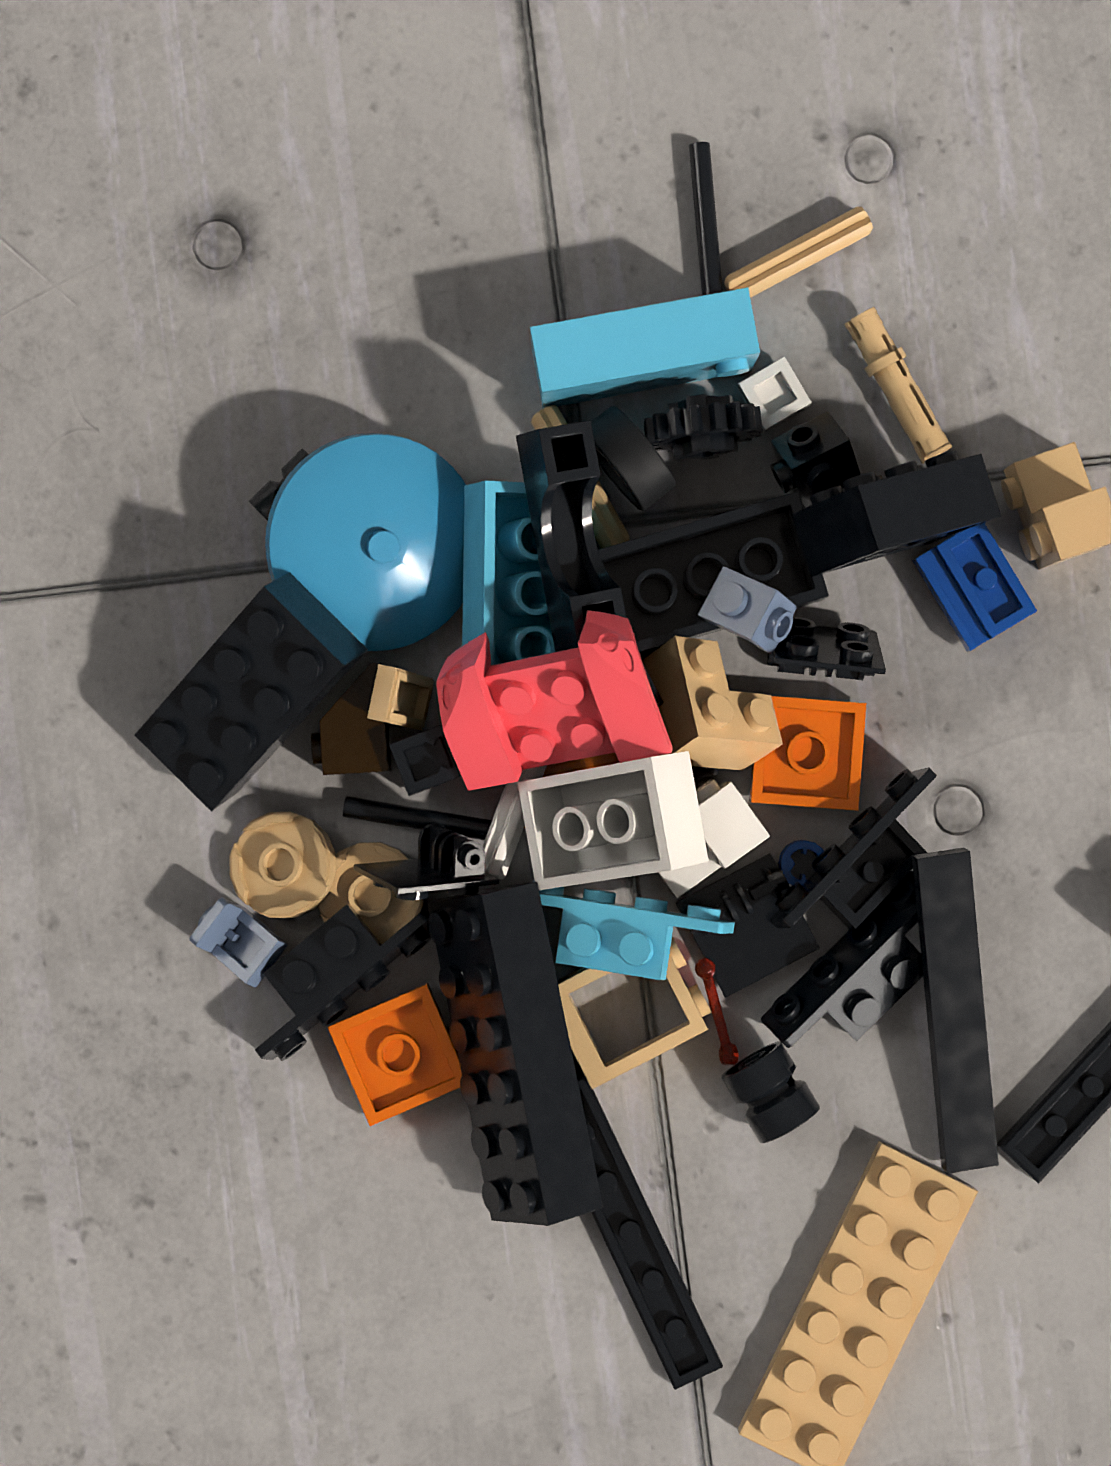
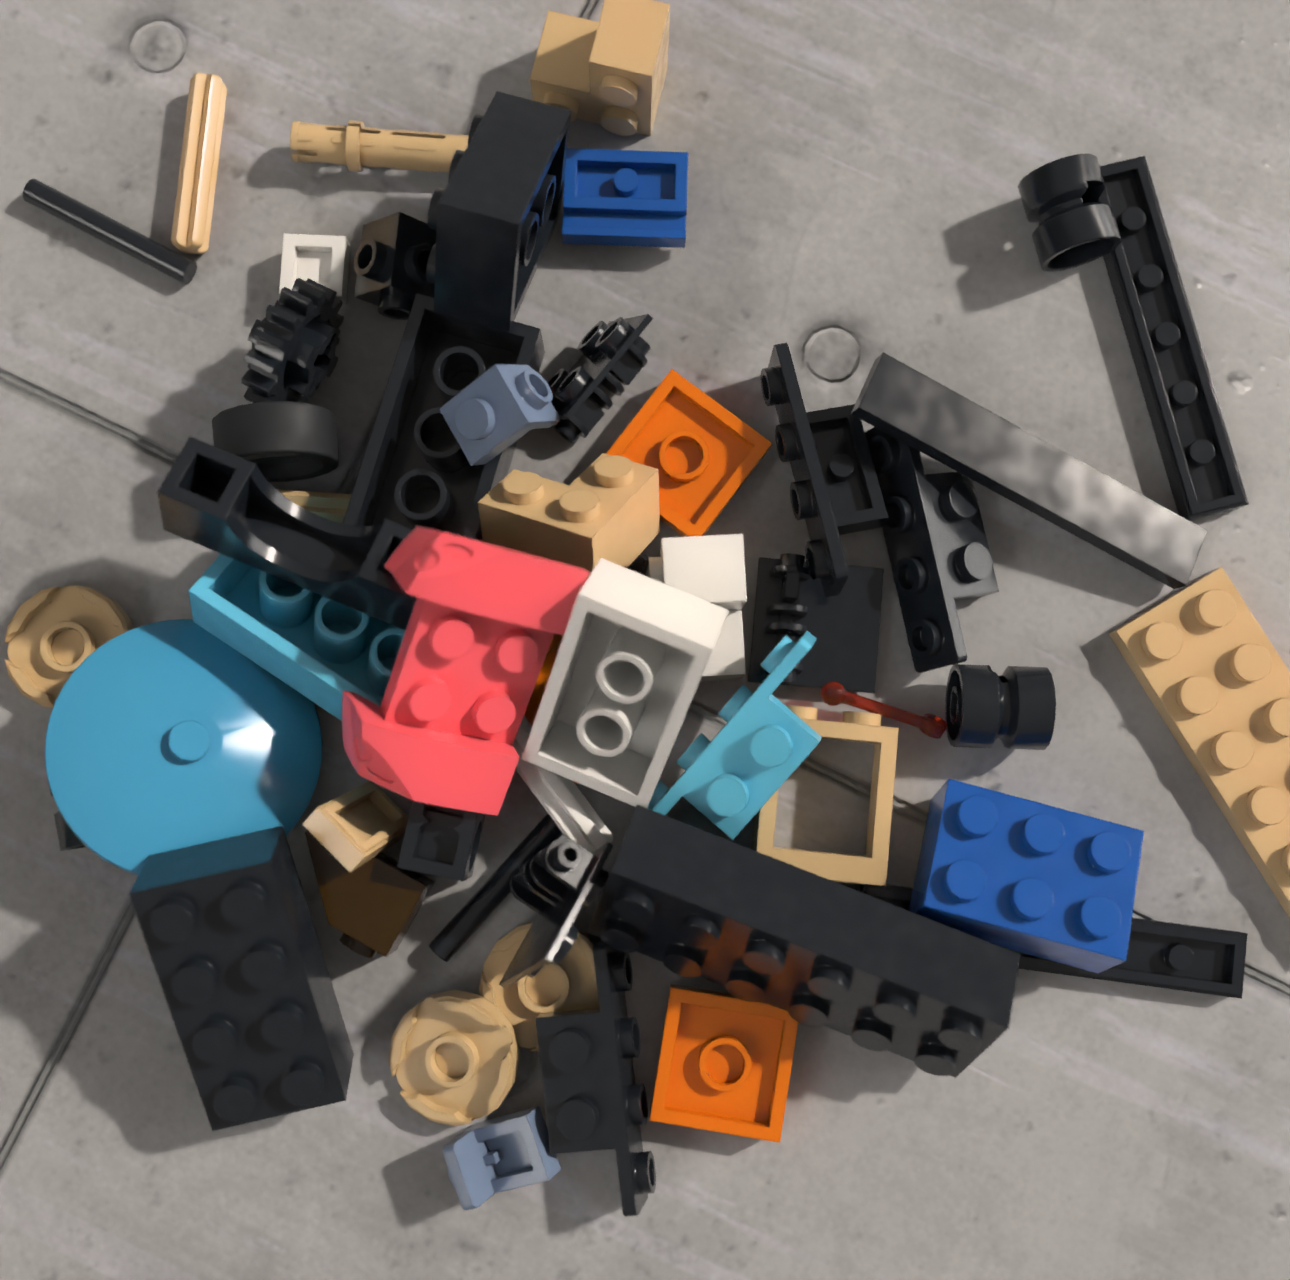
camera: 60 degrees left, 5 degrees down
medium azure brick [530,287,760,409] -> none
blue bush [778,840,824,885] -> none
none -> tan tile [5,585,134,708]
none -> blue brick [908,779,1144,973]

